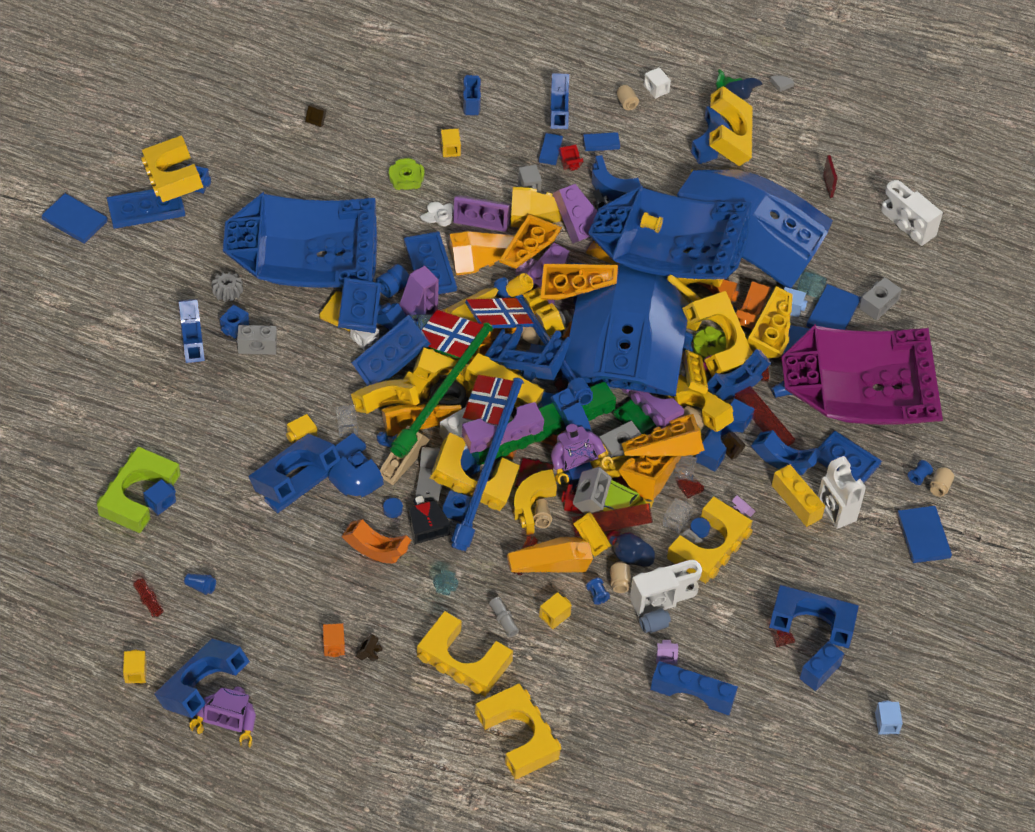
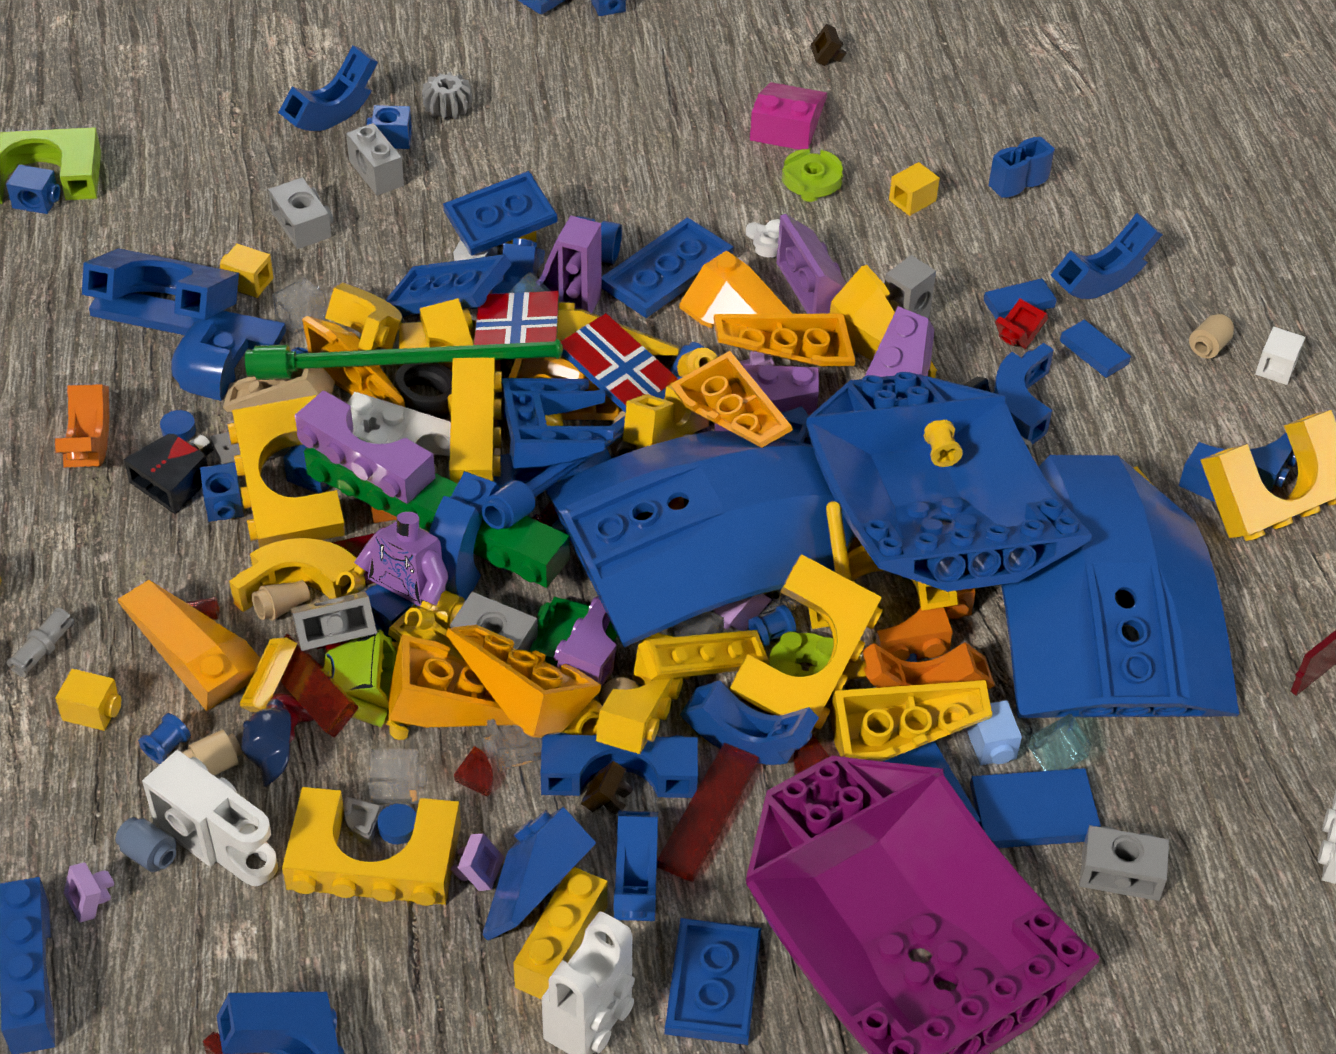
camera: 60 degrees right, 5 degrees down
blue wedge [223,192,377,288] -> none
clear light blue gear [433,570,458,596] -> none
flag [451,375,524,552] -> none
none -> light grey brick [268,177,333,249]
none -> blue slope [482,807,596,941]
none -> dark pink slope [750,82,827,150]

